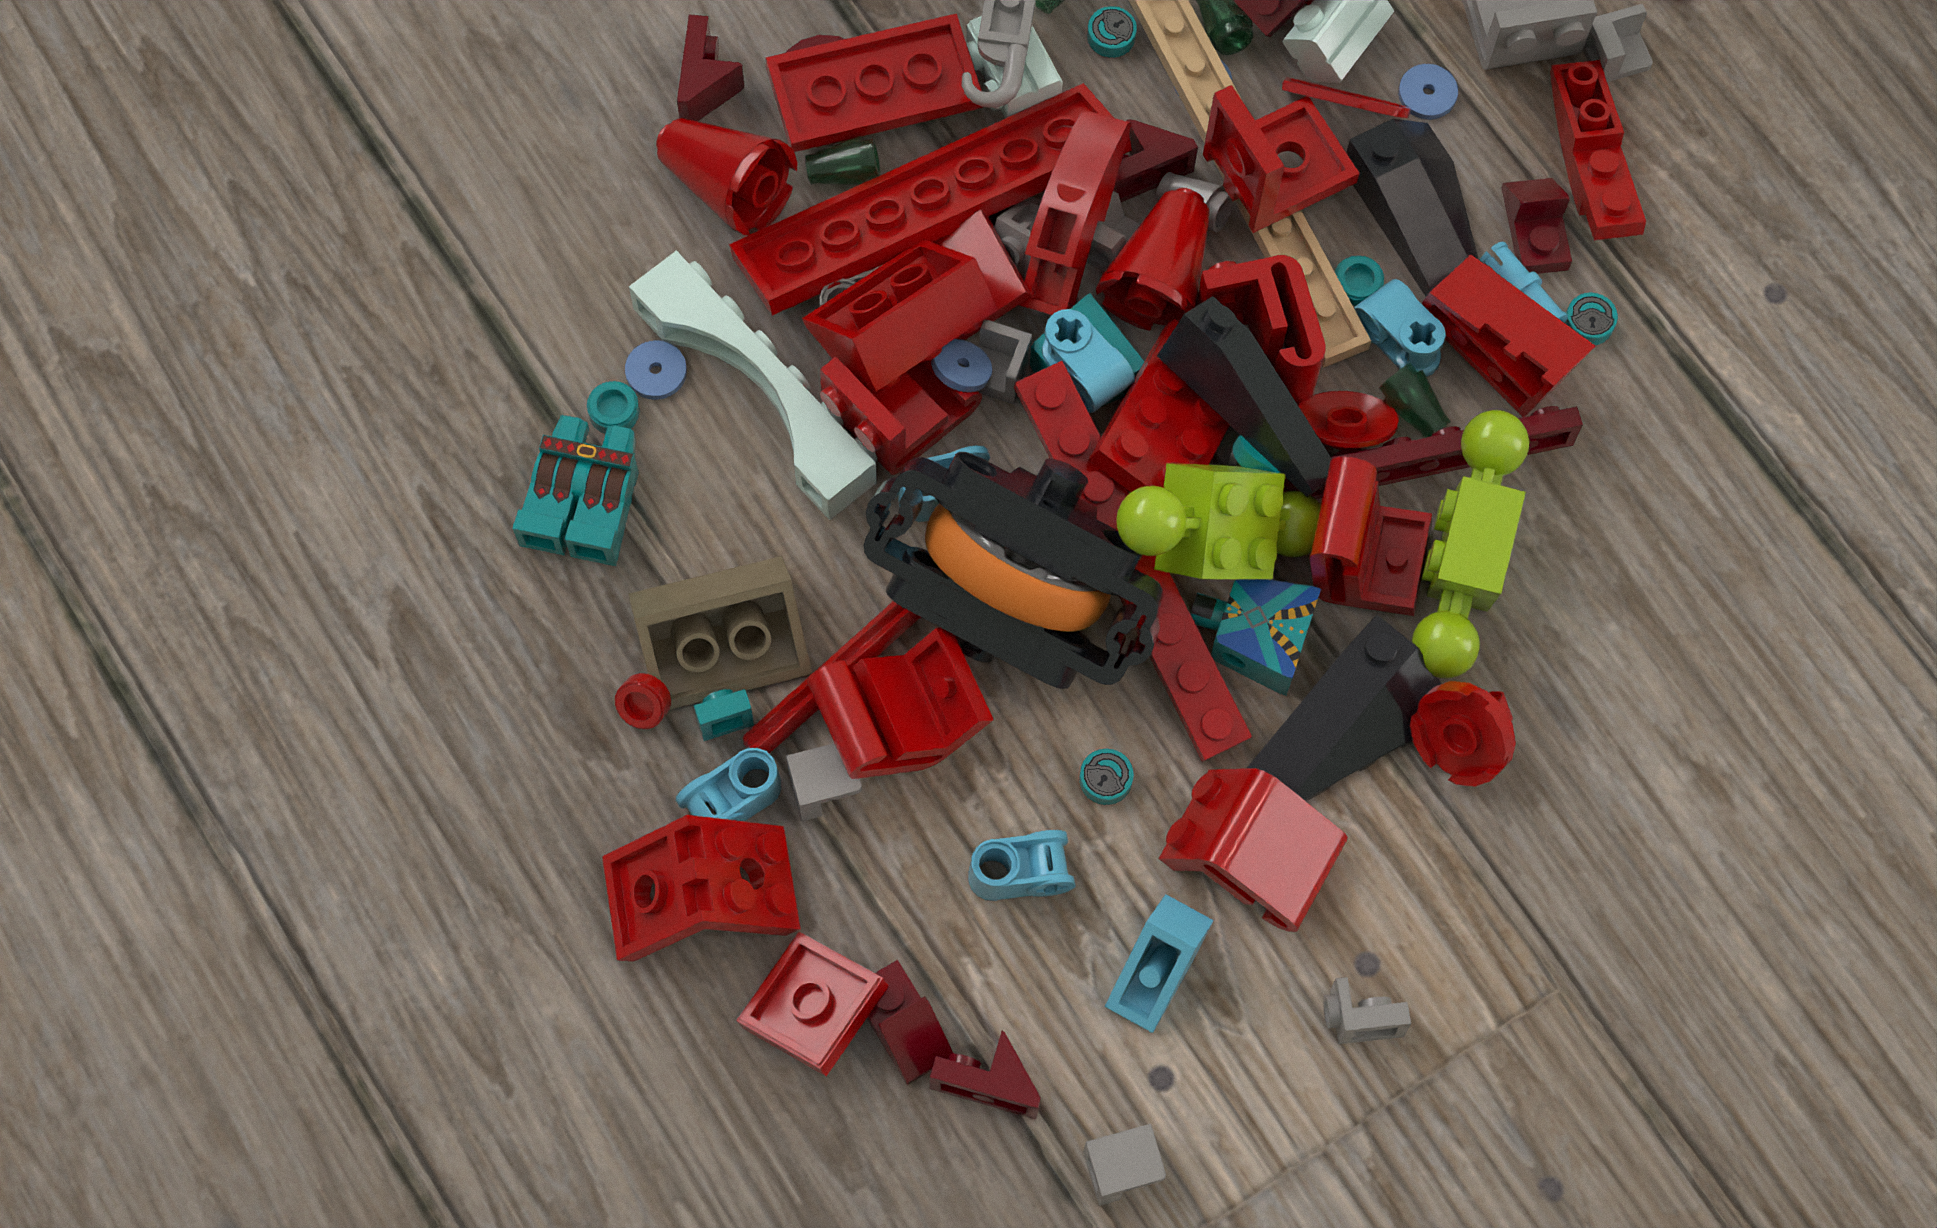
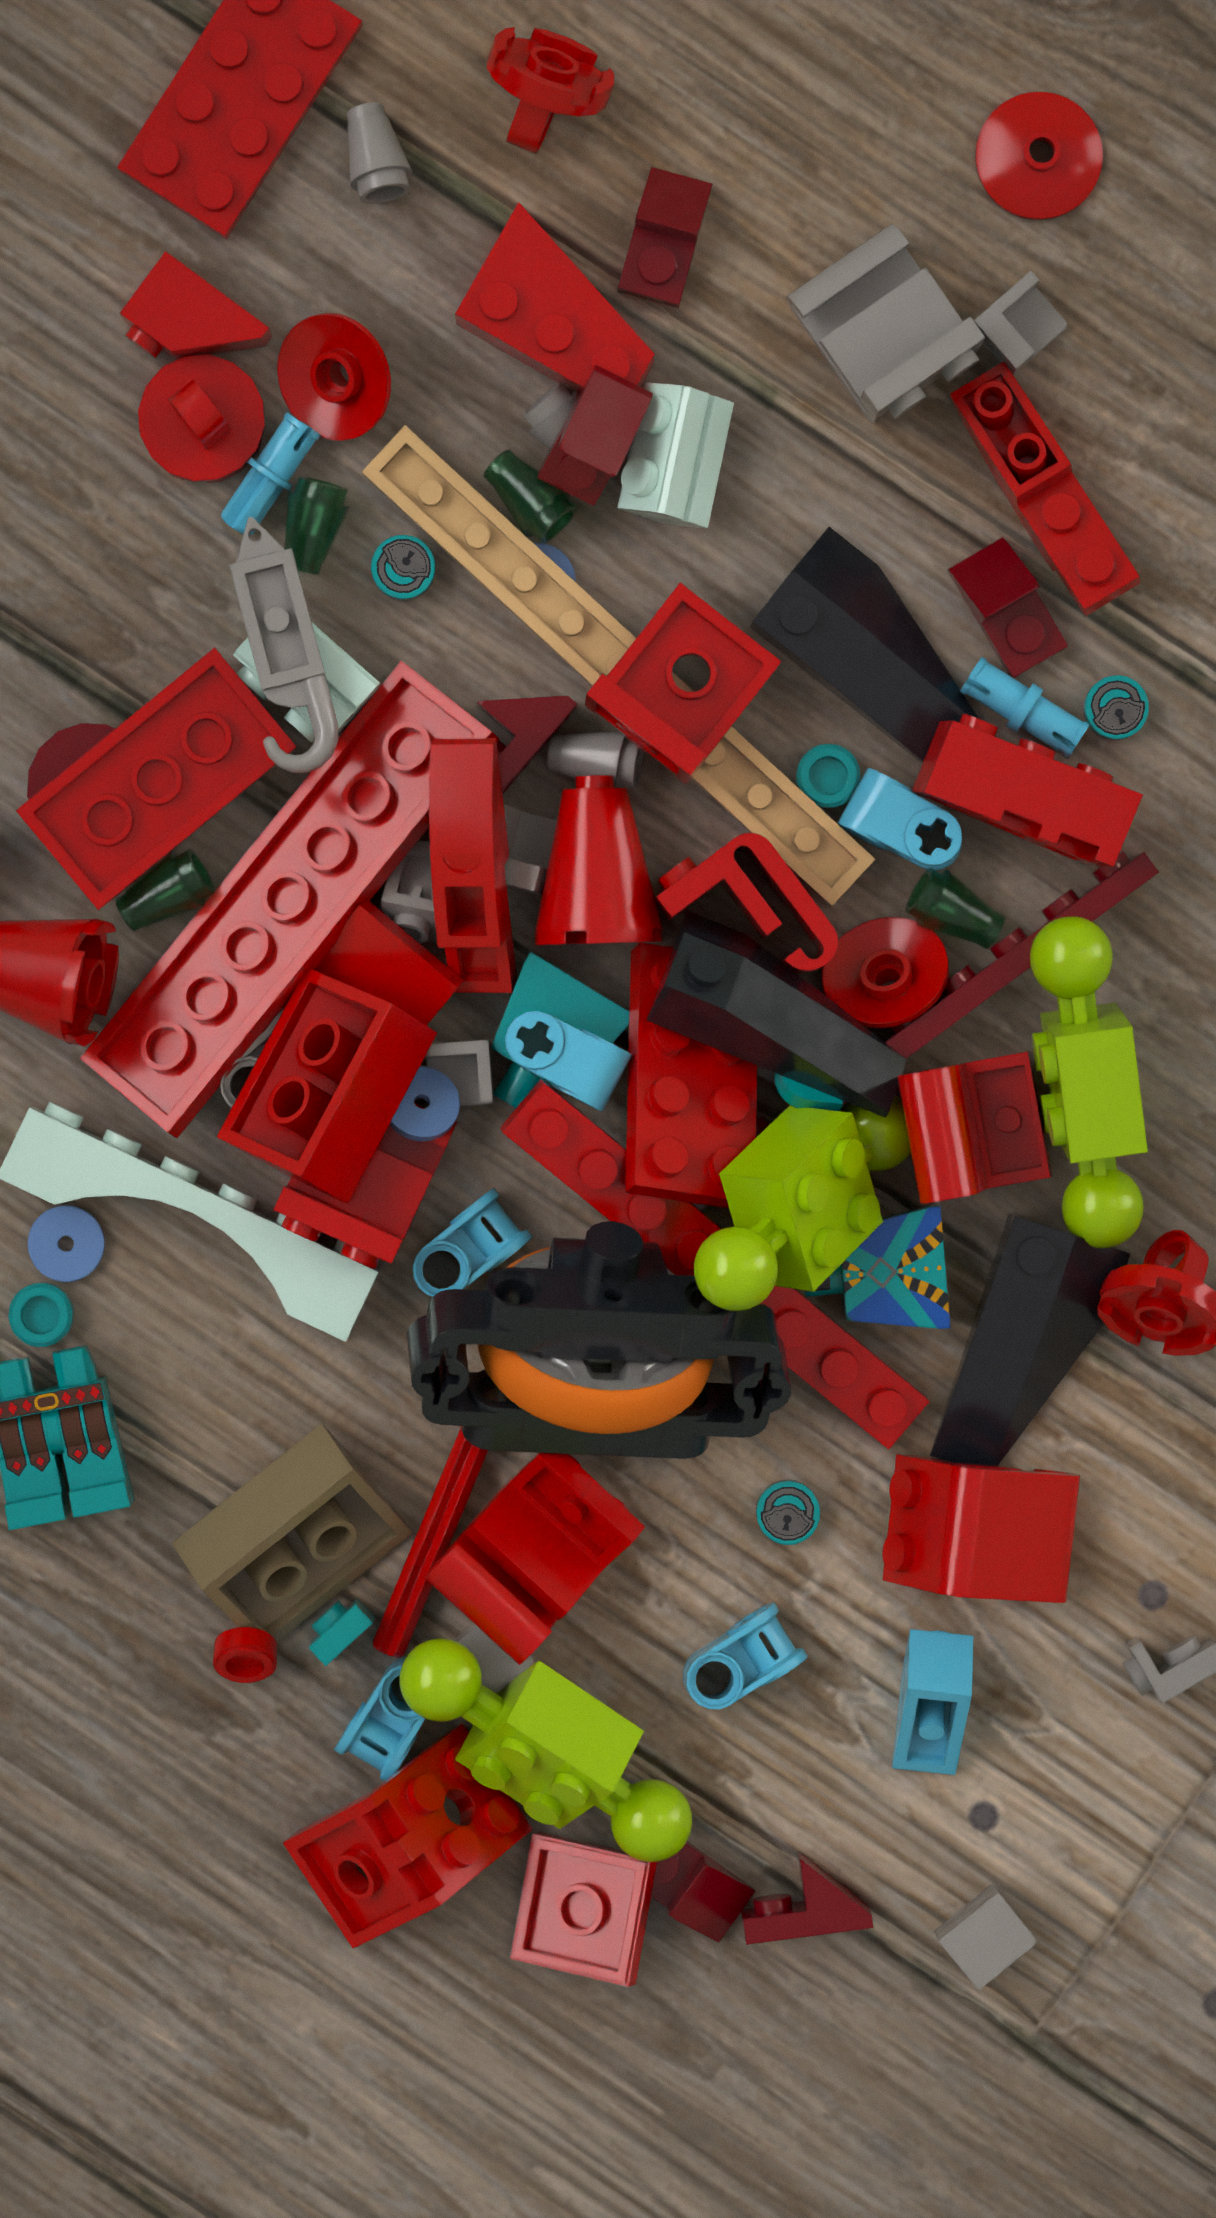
camera: 20 degrees left, 20 degrees up
red window [1282,77,1411,118] -> none
medium blue wheel [1398,64,1458,120] -> none
none -> lime brick [399,1638,692,1862]

